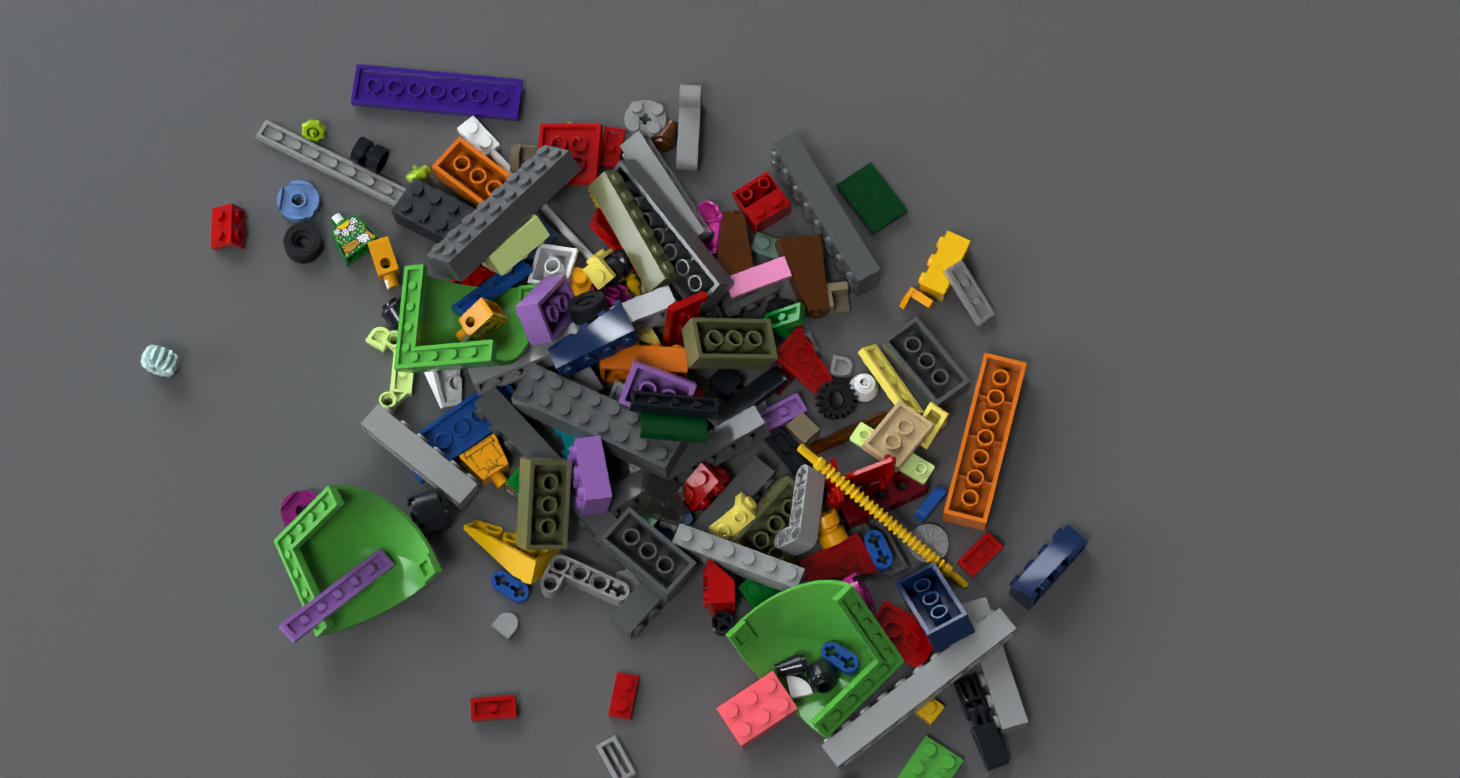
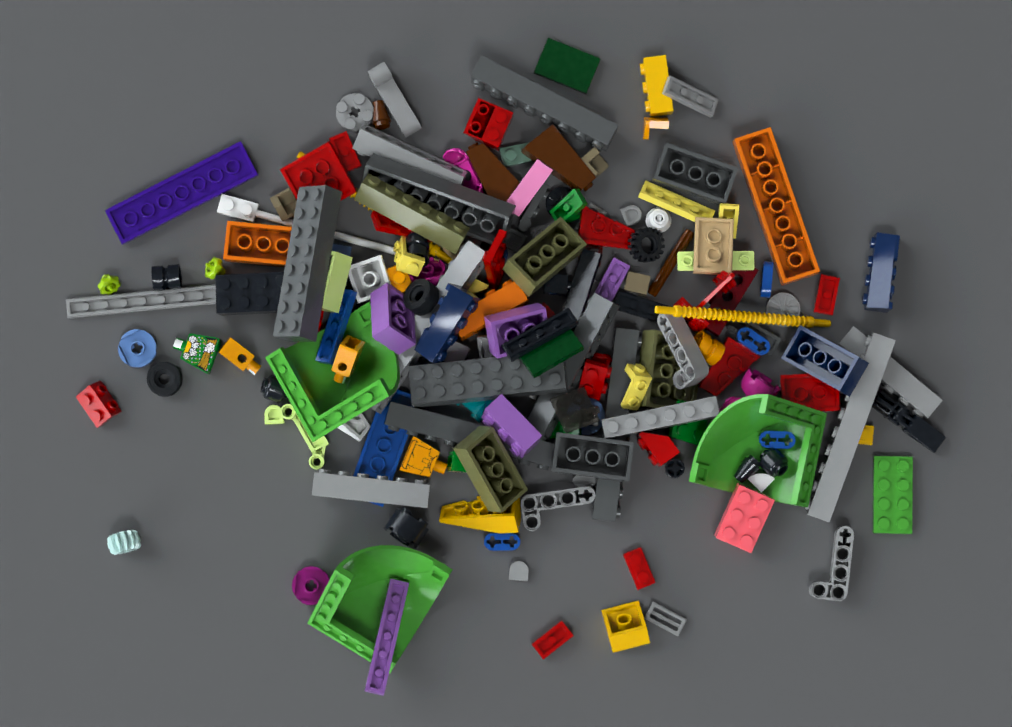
camera: 30 degrees left, 15 degrees up
none -> yellow slope [601,600,650,653]

